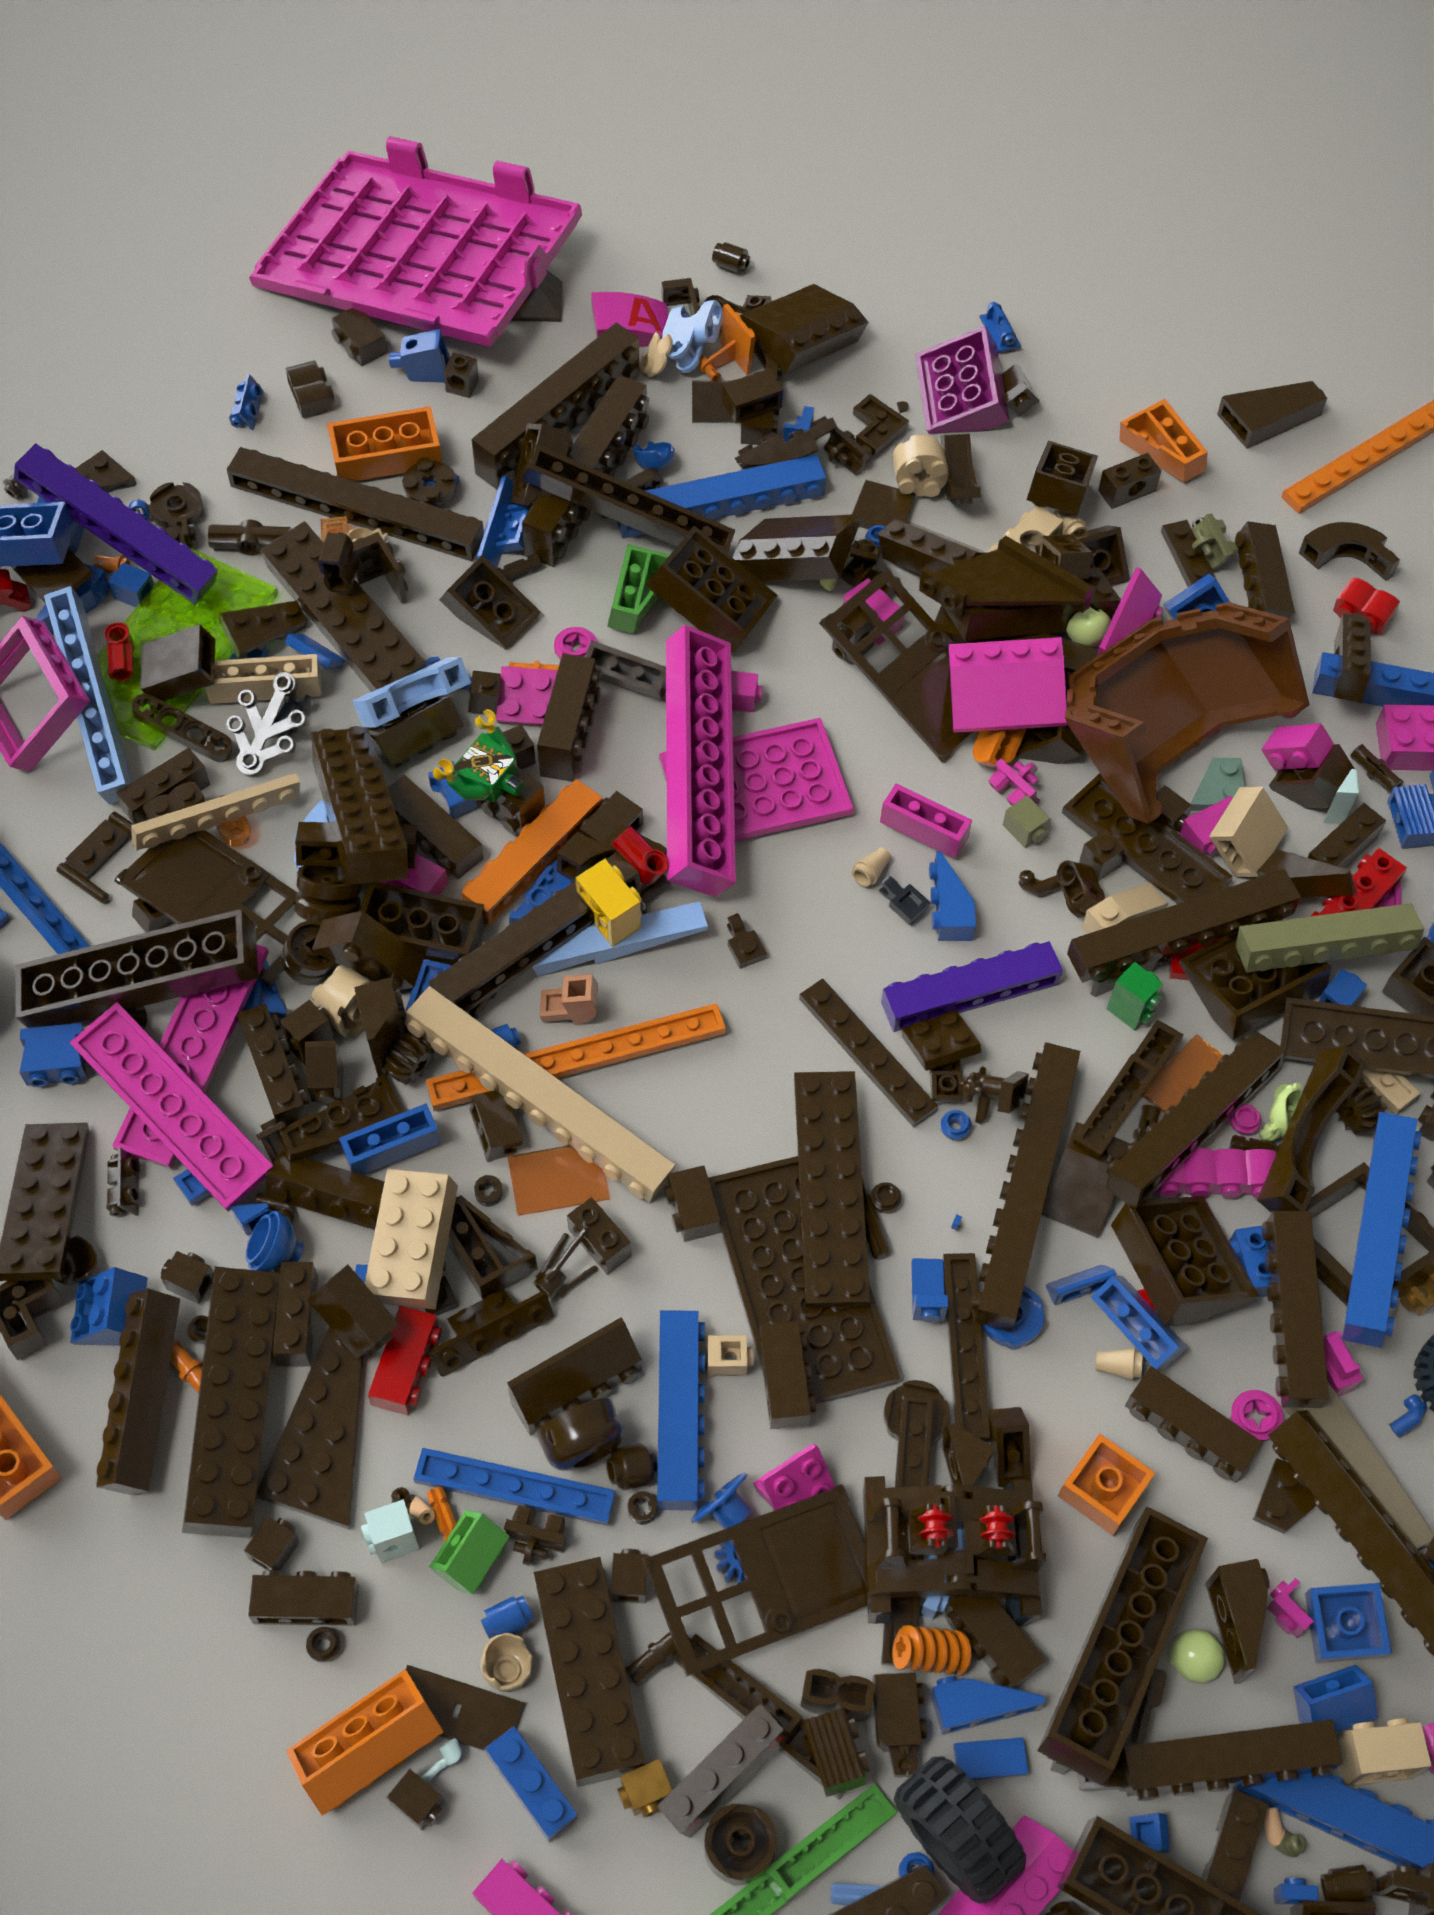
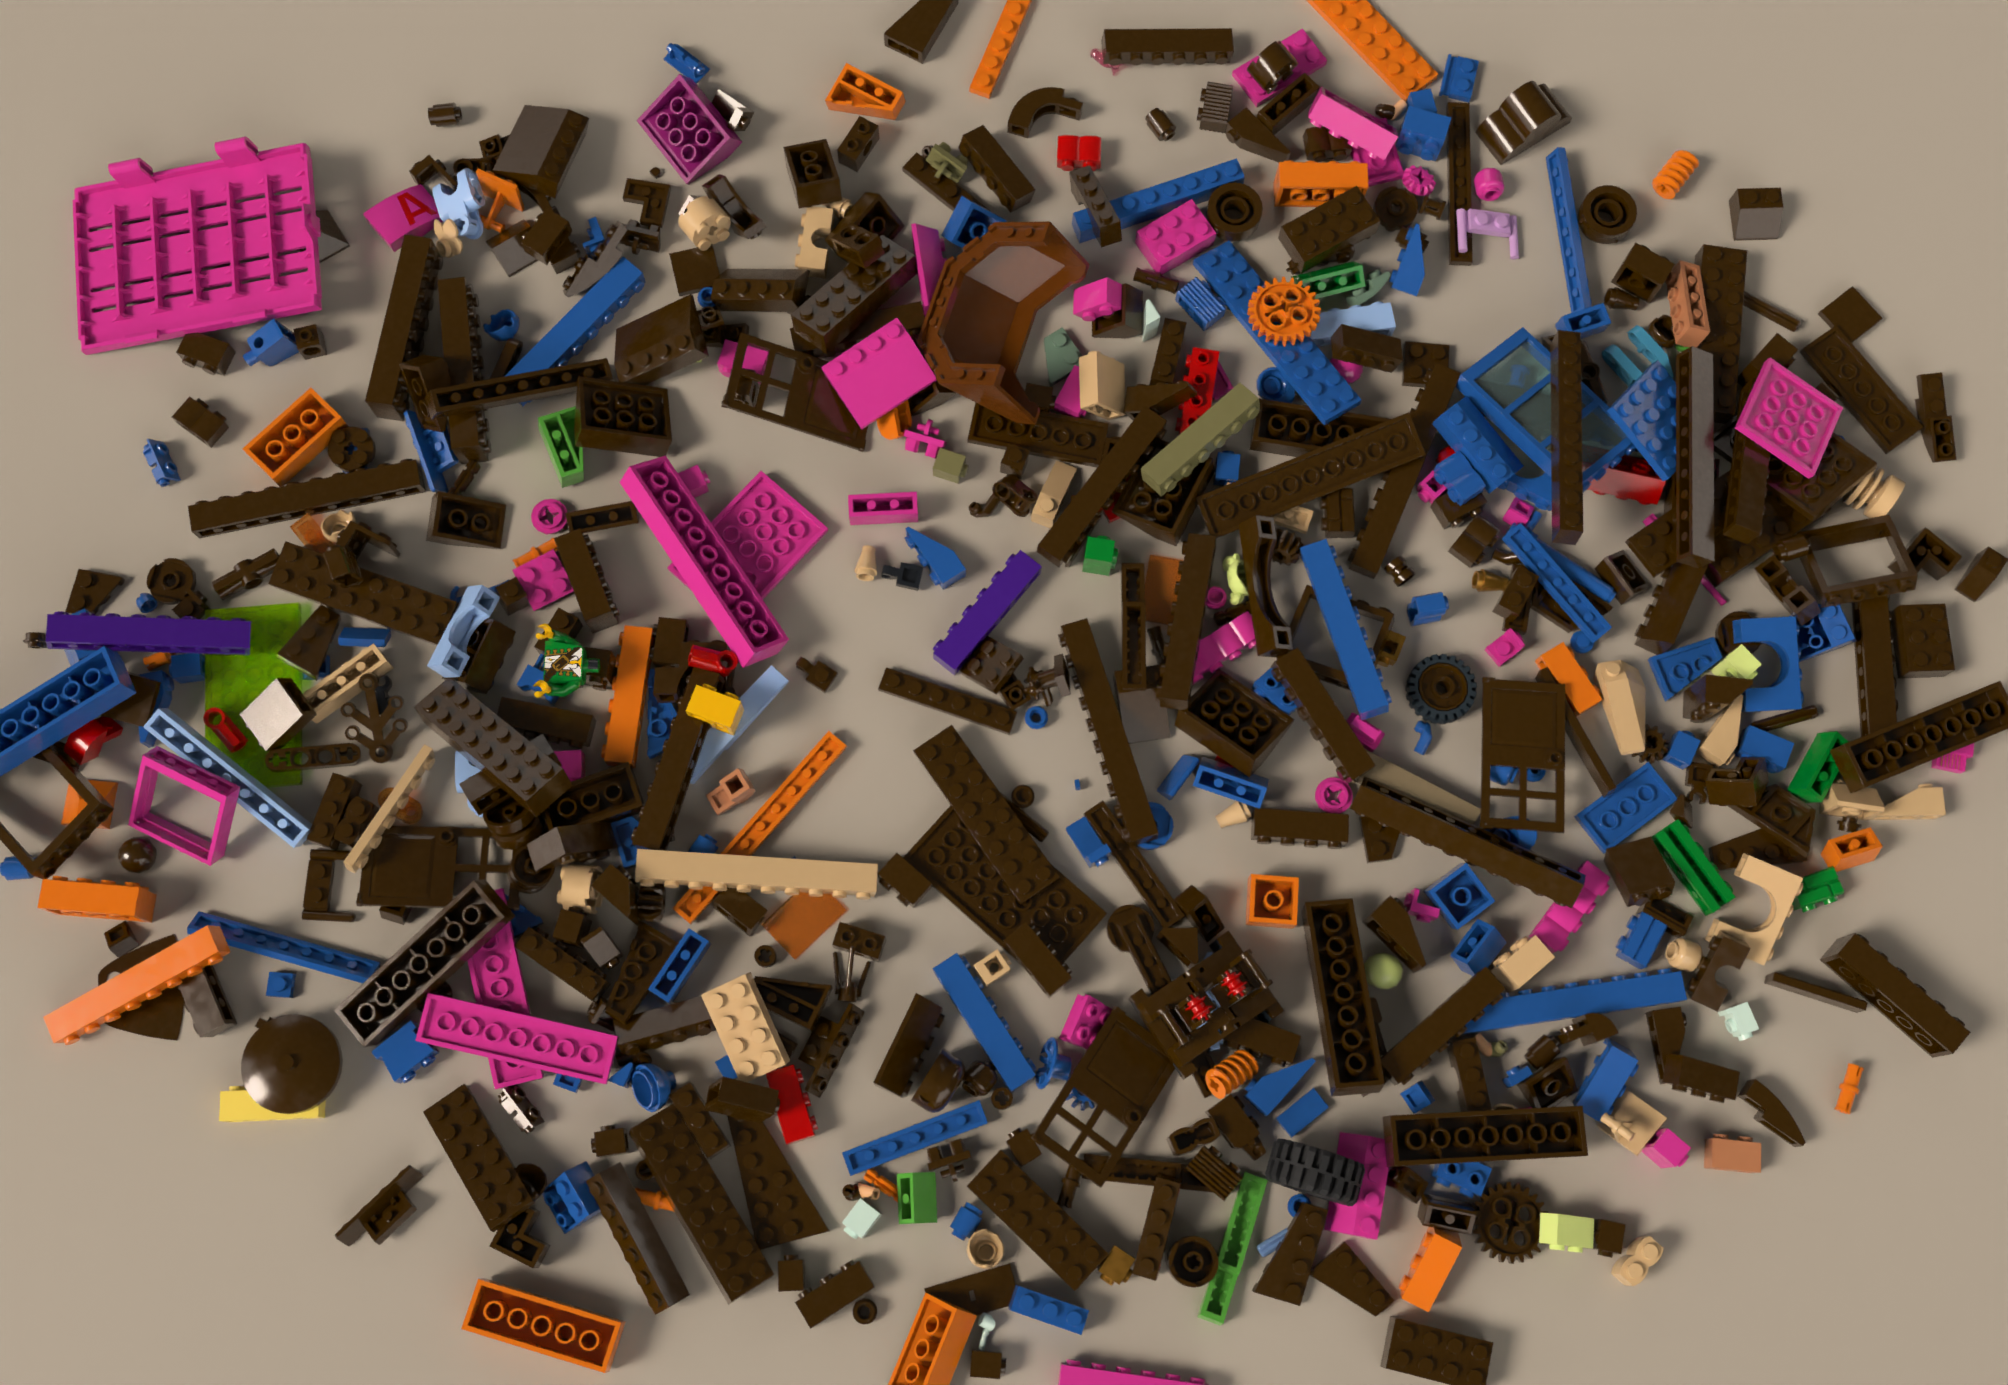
camera: 35 degrees left, 15 degrees up
dark brown piece [919,536,1093,617] -> none
yellowish green hair [1066,607,1111,647] -> none

